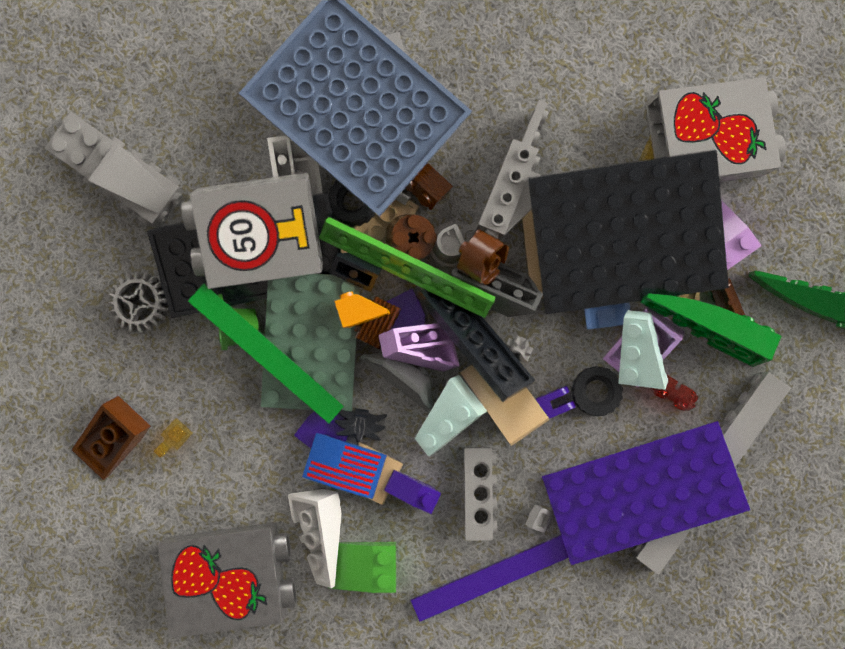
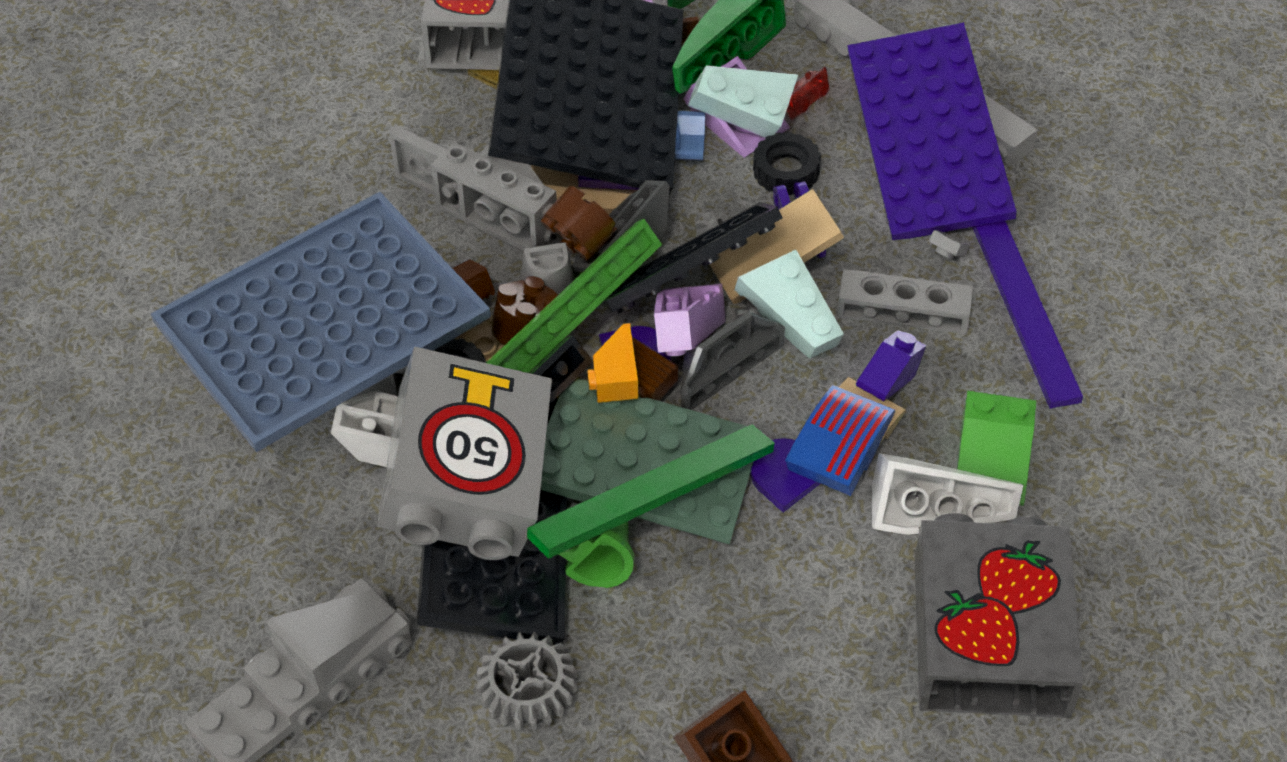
camera: 75 degrees left, 35 degrees down
clear yellow plate [153,418,194,458] -> none
black piece [334,408,387,443] -> none

